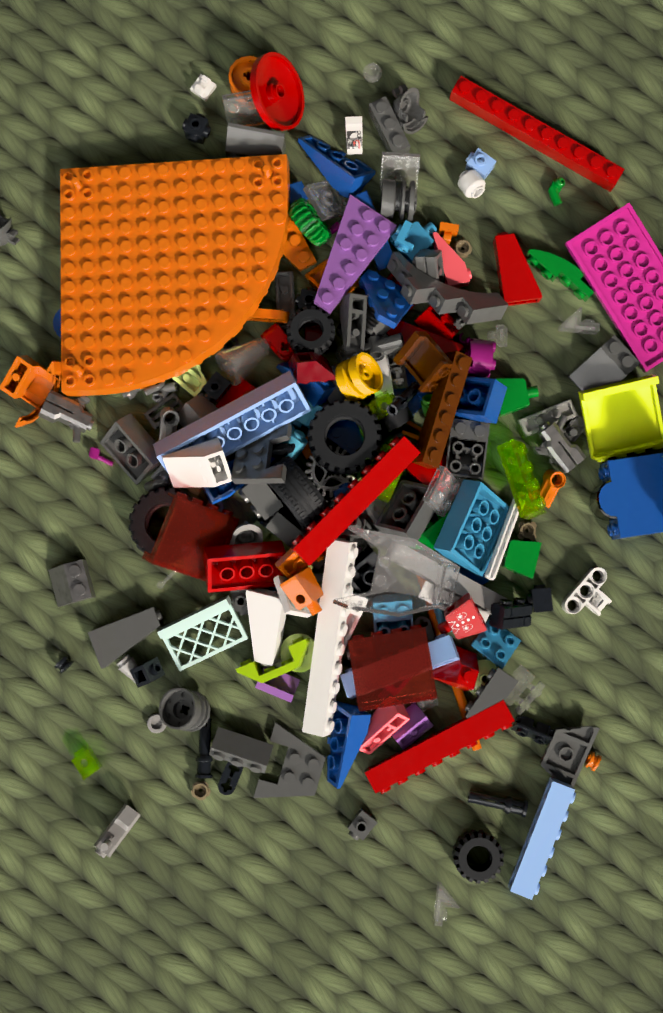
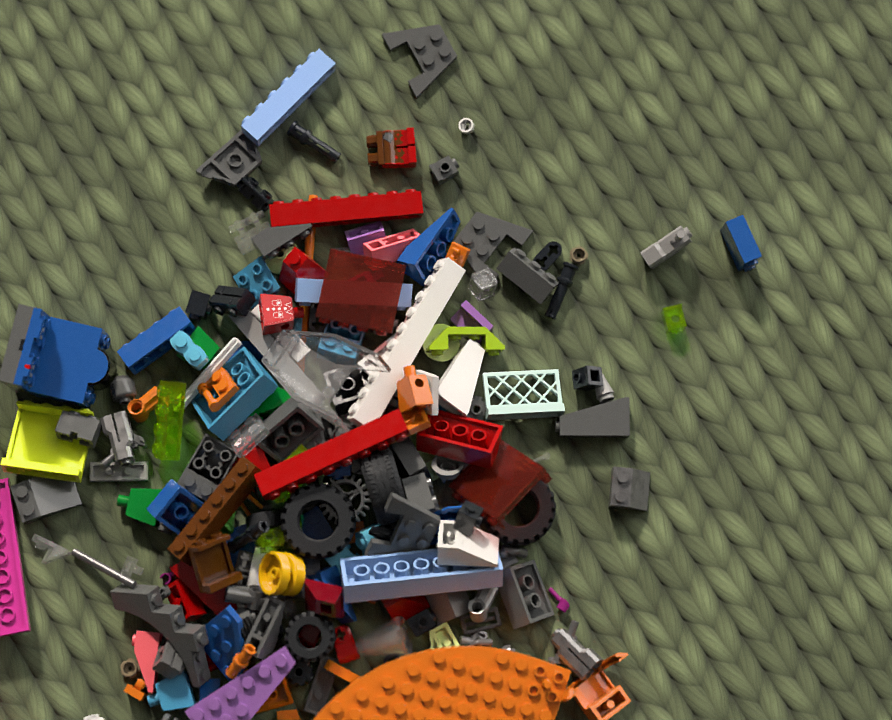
camera: 155 degrees left, 5 degrees down
black bush [54,655,74,674] -> none
light grey tile [147,713,167,733] -> none
dark grey wheel [159,688,211,732] -> none
dark azure bracket [395,220,414,253] -> none
clear slope [433,882,460,927] -> none
black tyre [452,830,504,884] -> none
magenta brick [463,338,496,378] -> none
red slope [493,232,542,306] -> none
dark tan plate [517,521,537,541] -> none
green slope [525,249,594,302] -> none
green arm [548,177,565,207] -> none
dark grey piece [548,416,585,464] -> none
white piece [561,567,612,616] -> none
orange bush [584,751,602,771] -> none
none -> dark grey brick [55,410,102,448]
none -> flat silver bar [71,548,137,588]
none -> dark grey head [110,375,137,405]
none -> blue brick [117,306,196,375]
none -> medium azure brick [170,330,209,371]
none -> orange plate [197,367,240,412]
none -> orange pin [225,644,256,679]
none -> hips [366,127,417,169]
none -> dark grey wing [382,24,457,99]
none -> orange tile [445,242,470,267]
none -> black brick [453,500,484,537]
none -> white hinge [458,118,474,134]
none -> clear panel [469,268,498,302]
none -> blue brick [720,215,762,272]

